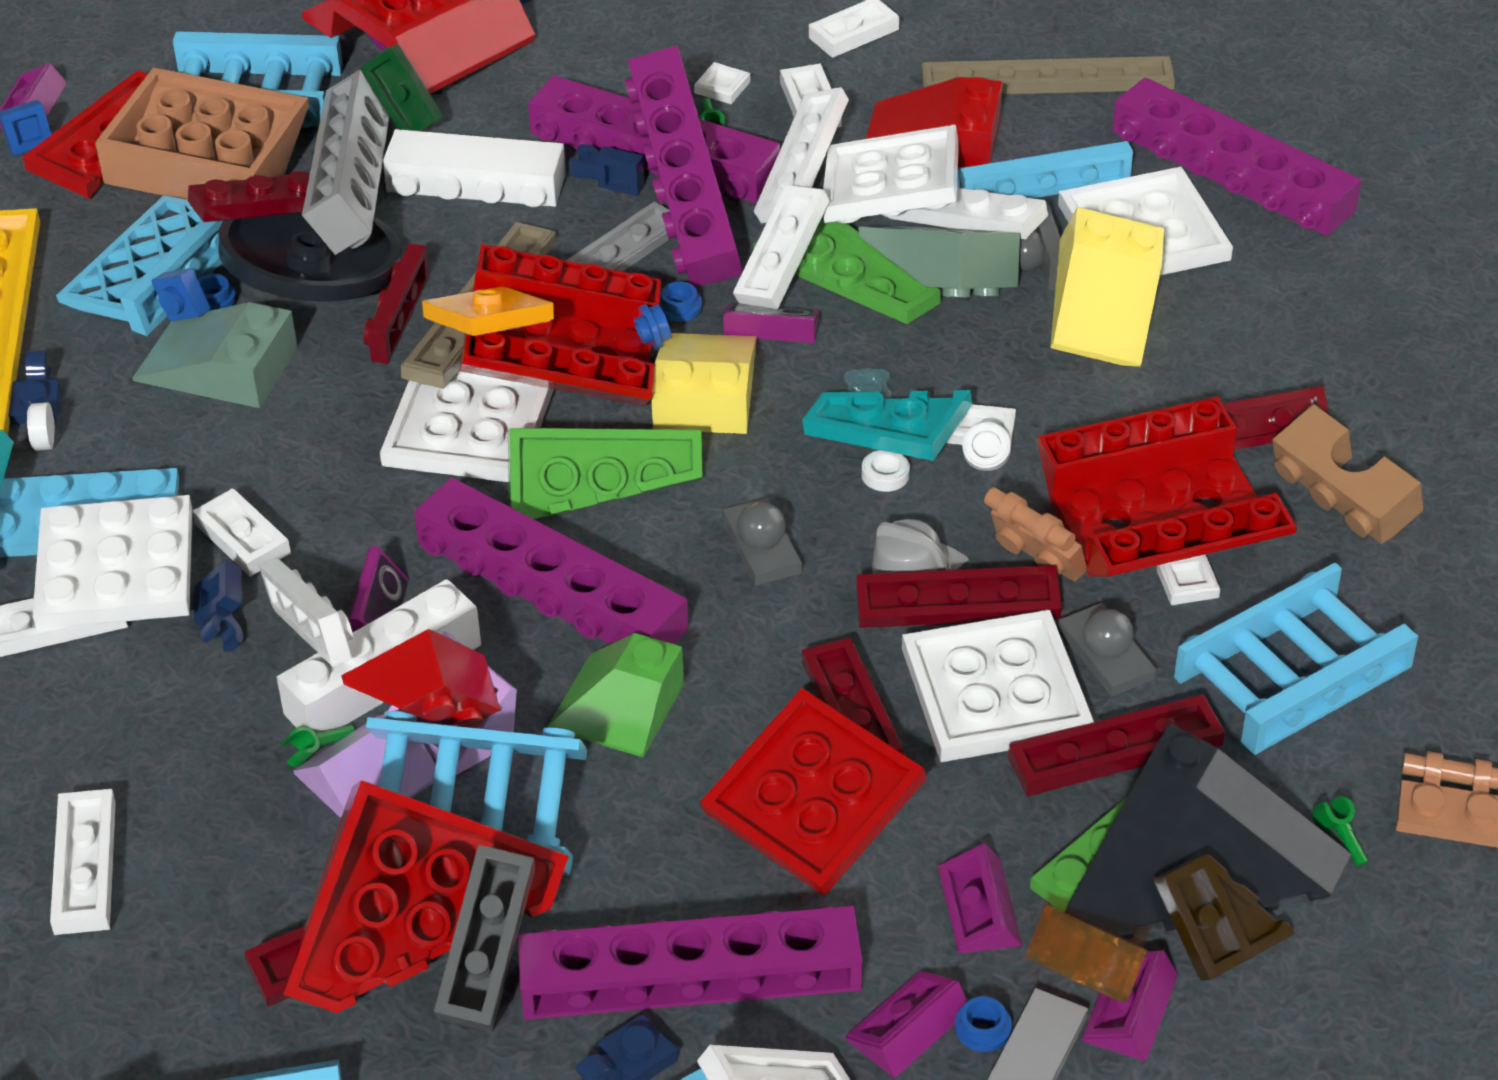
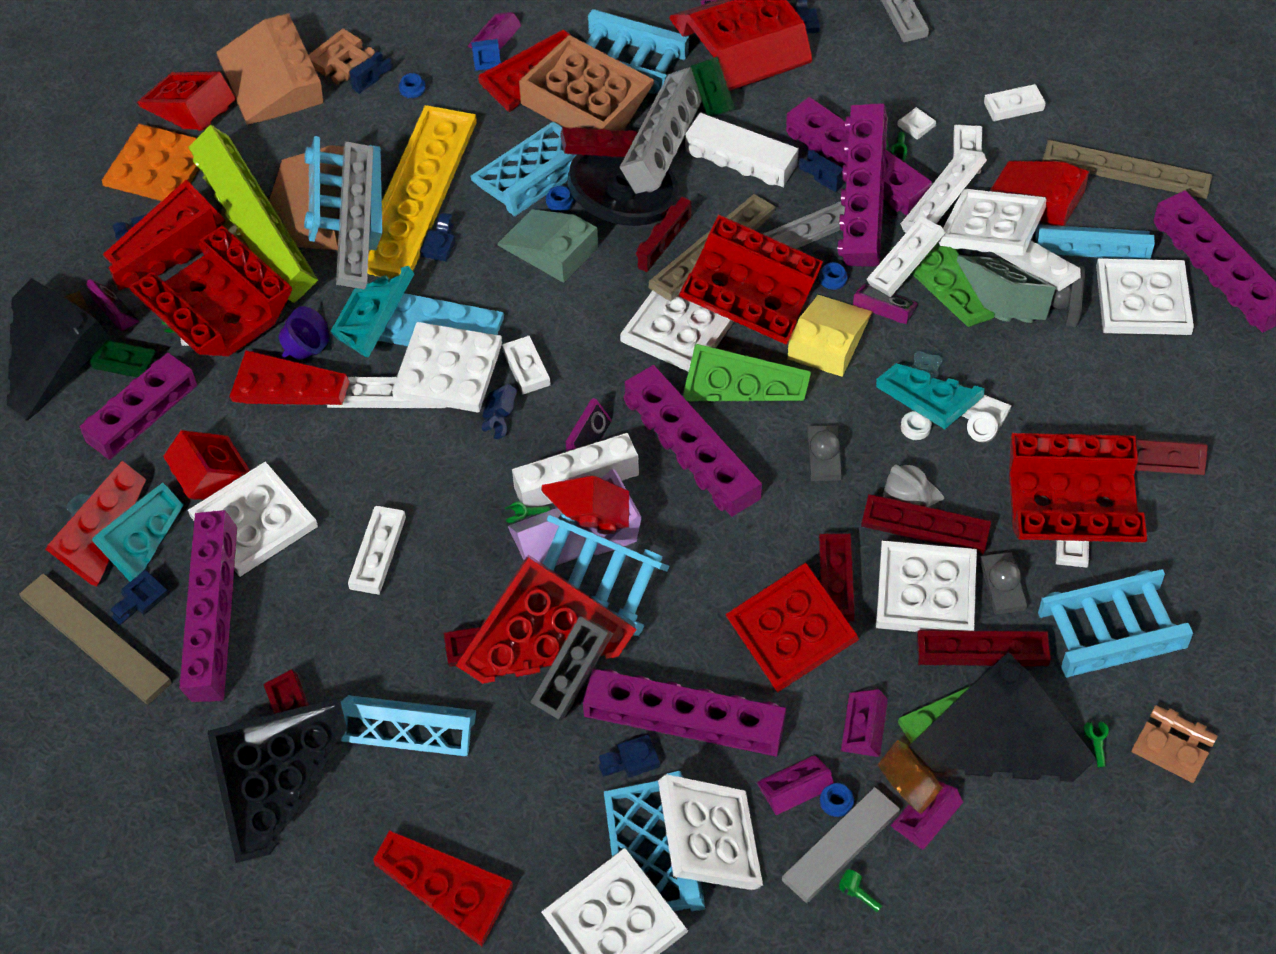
camera: 20 degrees right, 10 degrees up
white tile [27,402,55,451] -> none
blue plate [151,268,211,321] -> none
white plate [259,558,353,667] -> none
light orange plate [422,286,554,336] -> none
bright green slope [548,633,684,757] -> none
blue plate [633,304,672,350] -> none
nougat plate [984,487,1087,582] -> none
light yellow slope [1050,207,1164,367] -> none
dark brown wing [1153,854,1295,981] -> none
medium nougat arch [1272,404,1423,544] -> none

